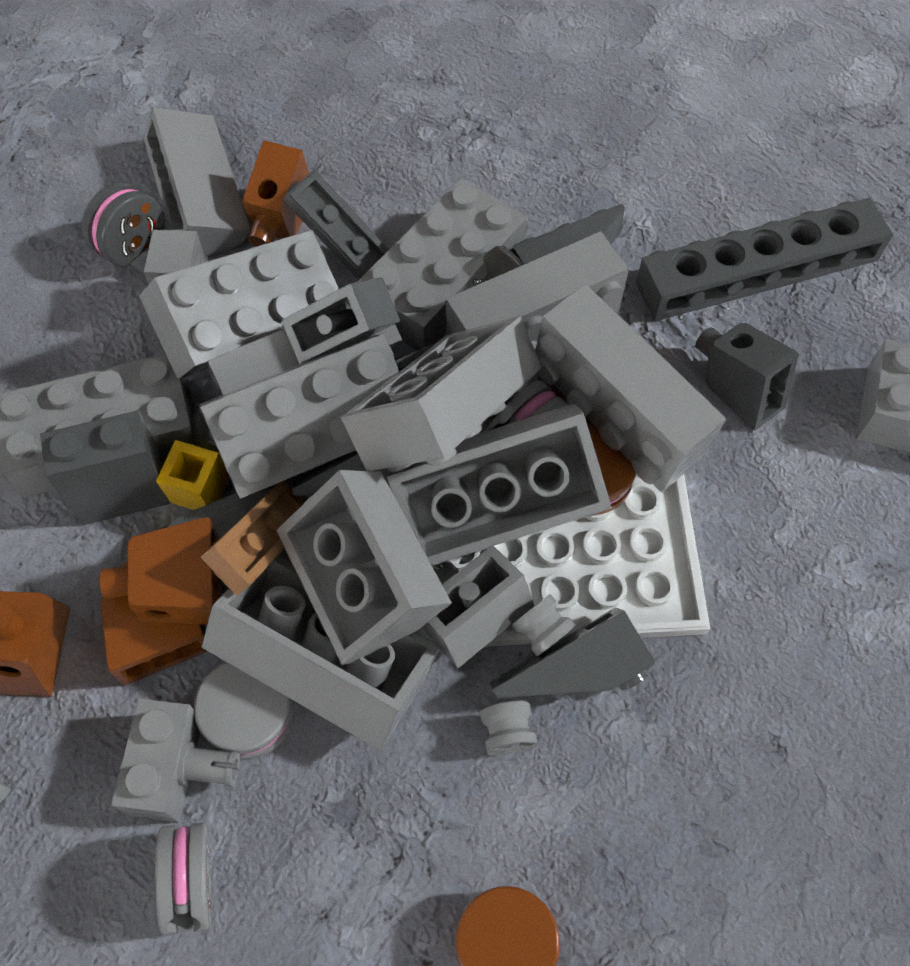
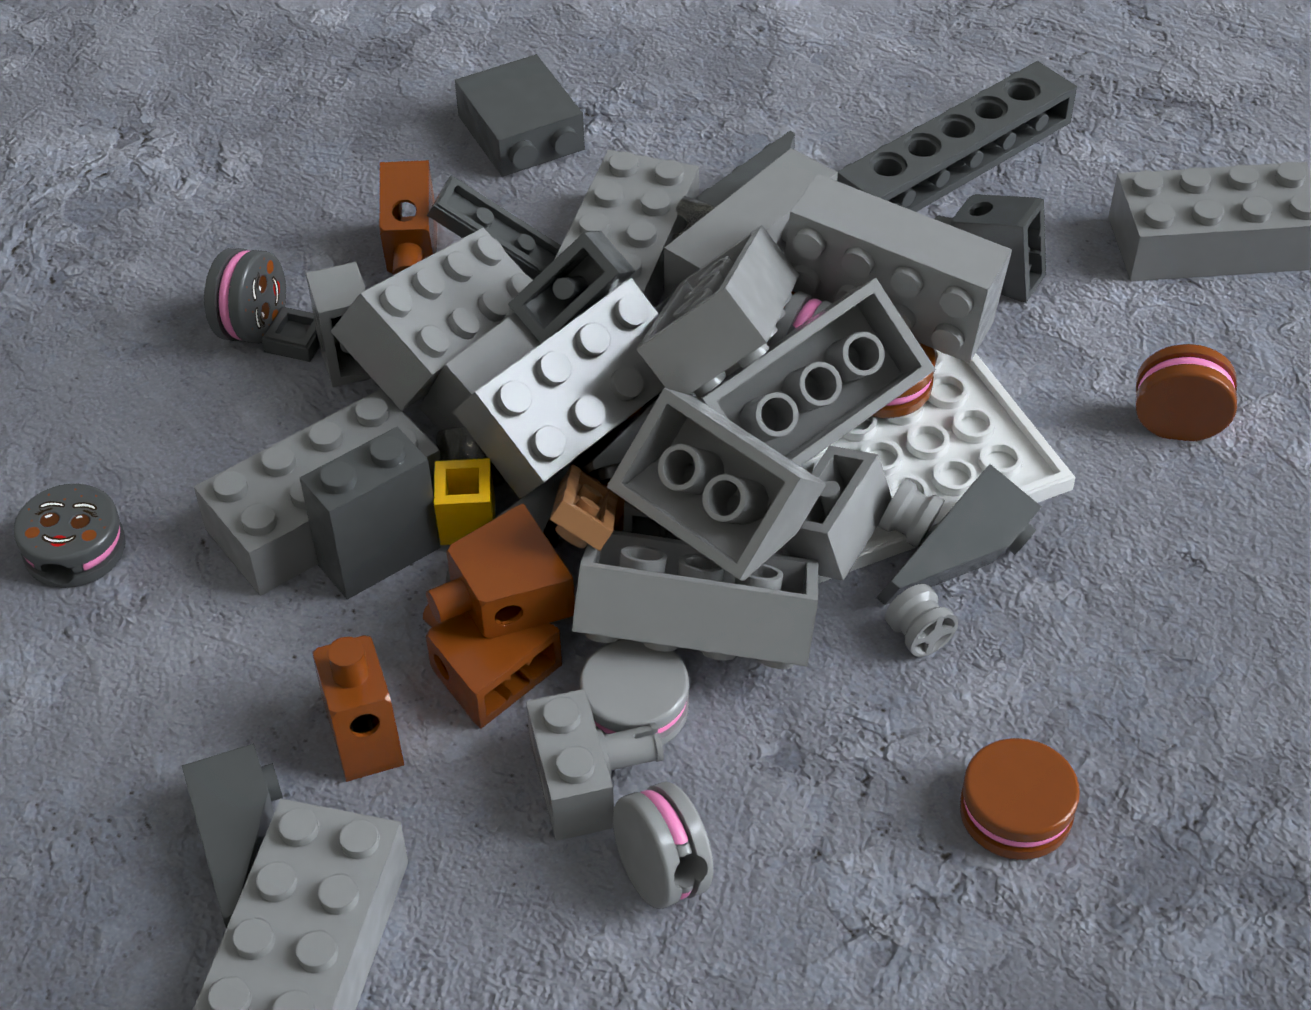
camera: 20 degrees left, 15 degrees down
light grey brick [143,107,251,256] -> none
none -> dark grey brick [455,54,585,177]
none -> dark orange head [1136,344,1237,441]

